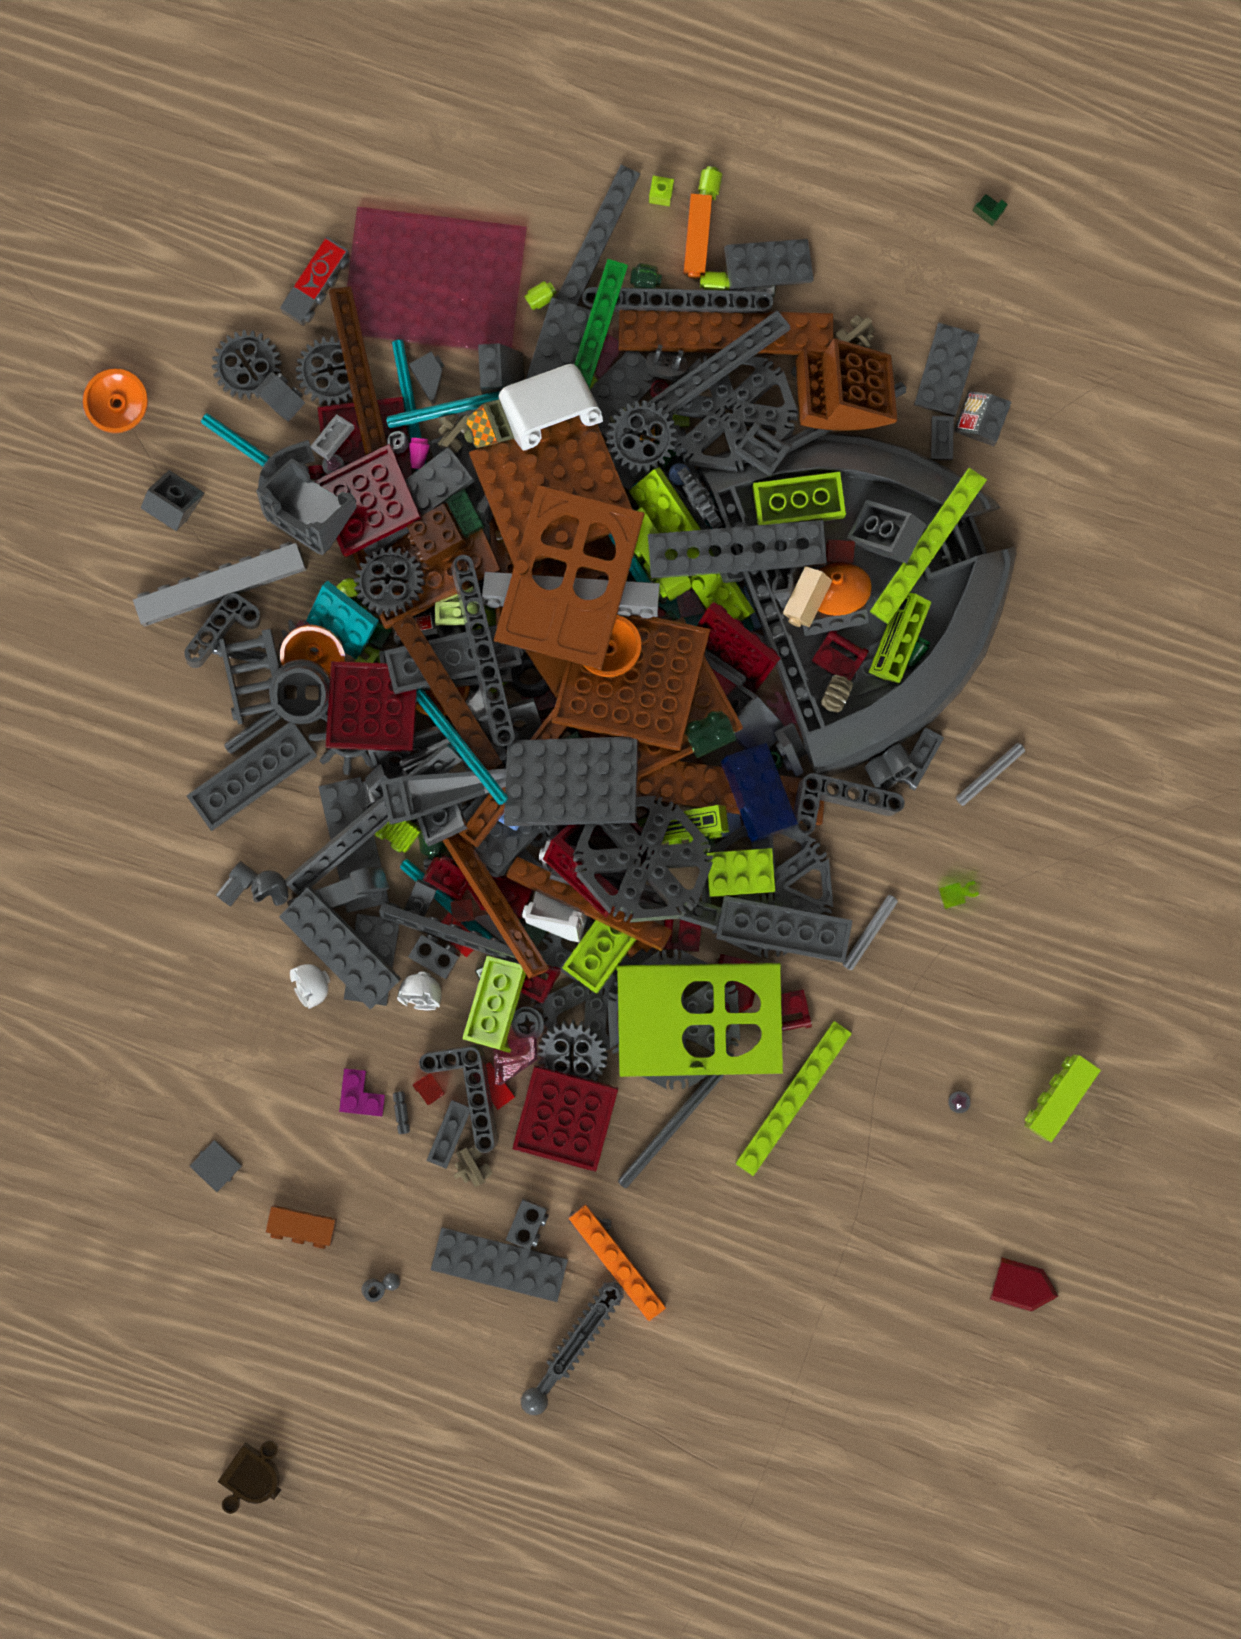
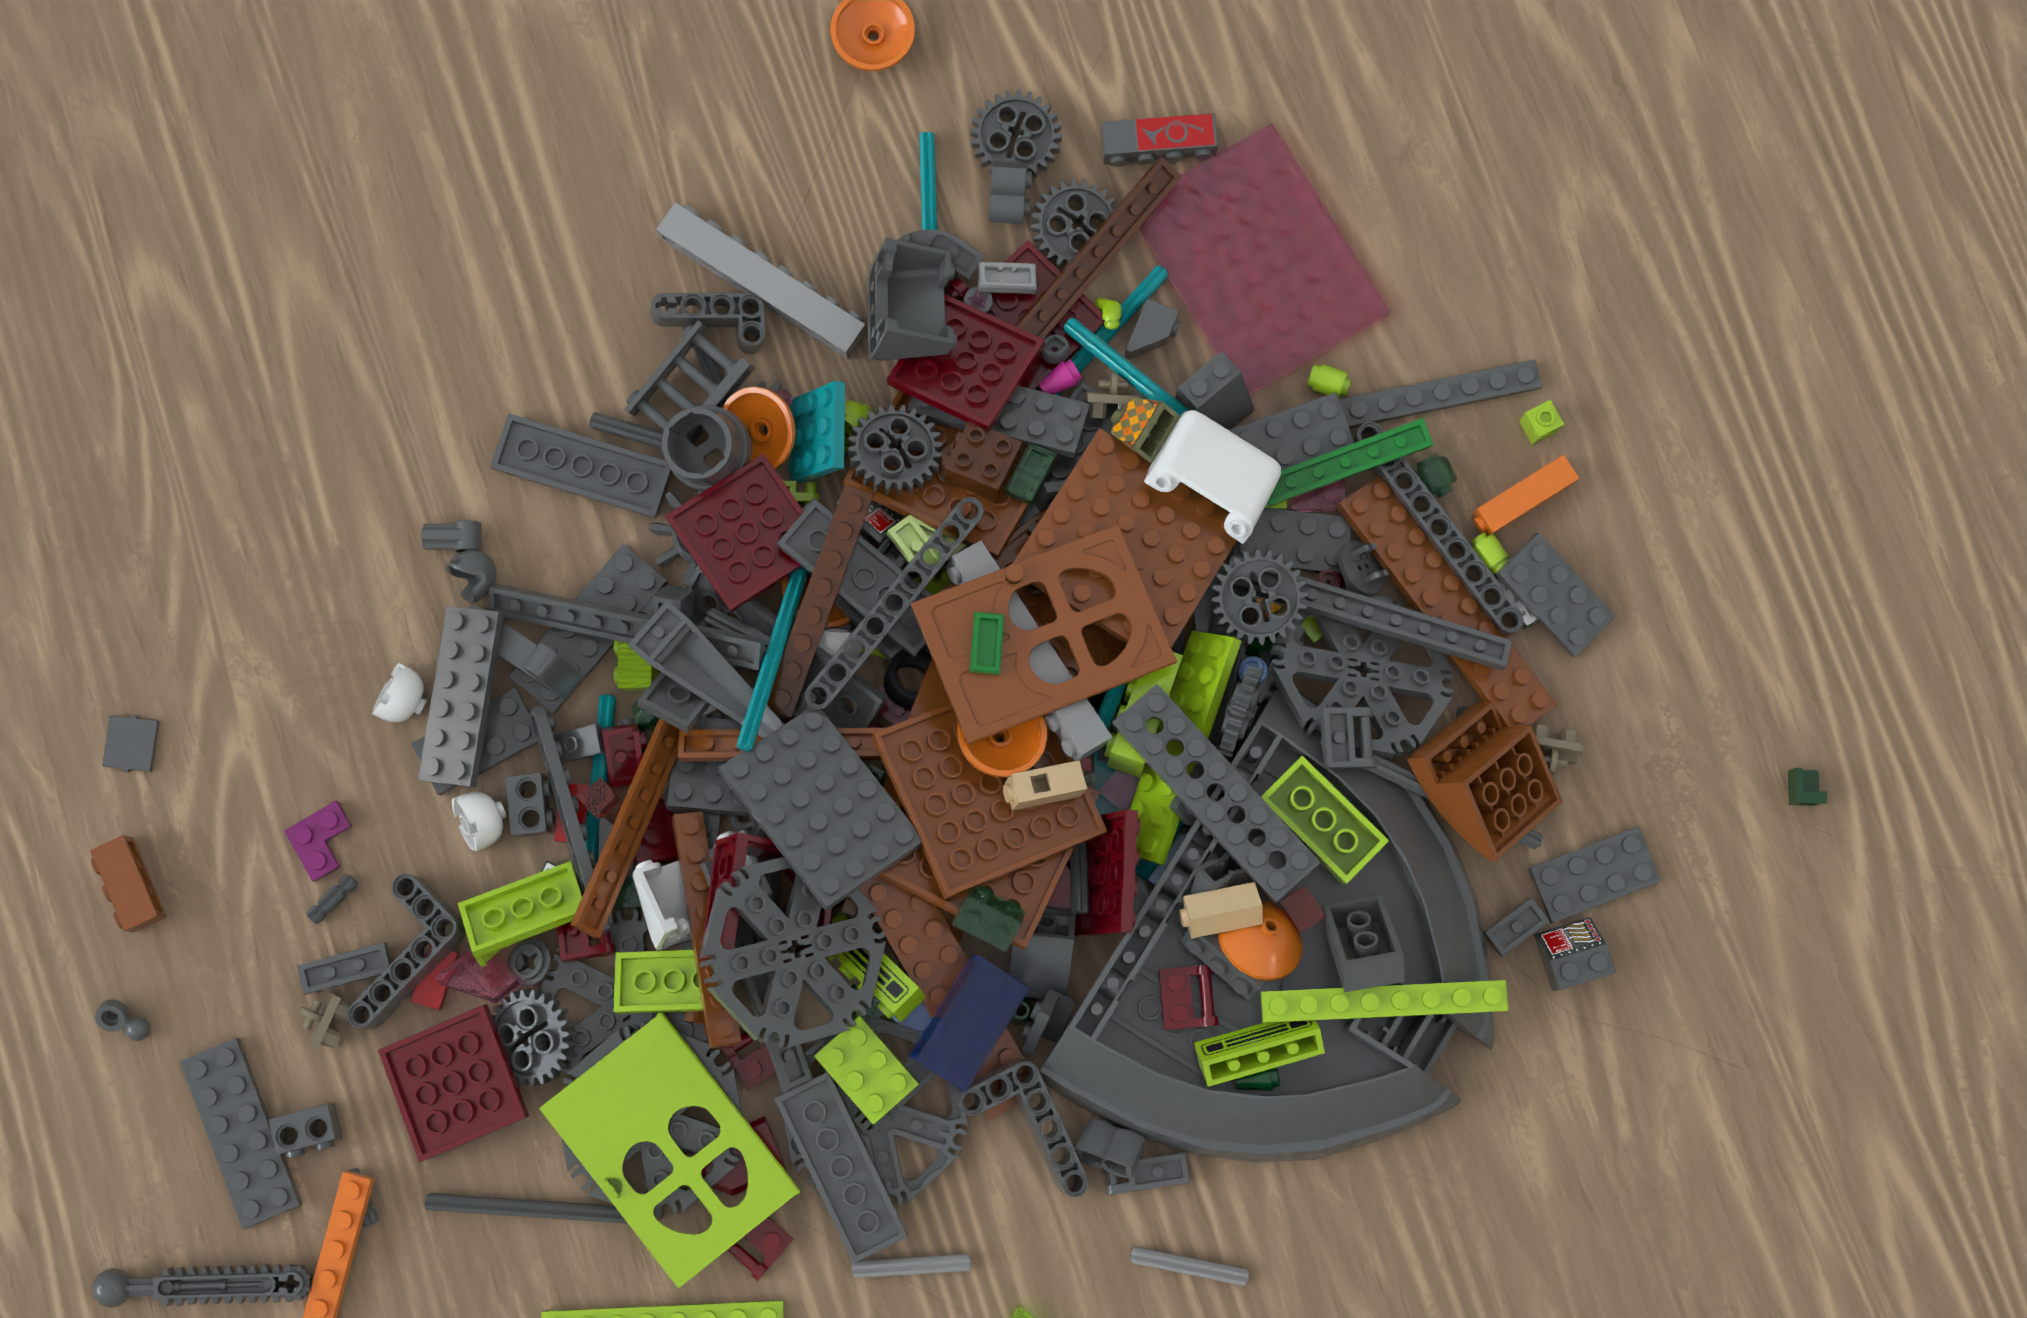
camera: 50 degrees right, 5 degrees down
dark grey slope [141,470,205,531] -> none
dark green plate [368,623,392,649] -> none
clear red panel [412,1073,446,1105] -> none
lime brick [698,166,722,200] -> none
clear pink plate [766,692,797,726] -> none
dark tan gear [821,675,853,713] -> none
none -> green tile [969,612,1005,675]
none -> tan brick [1003,760,1087,811]
none -> lime arm [1094,297,1122,329]

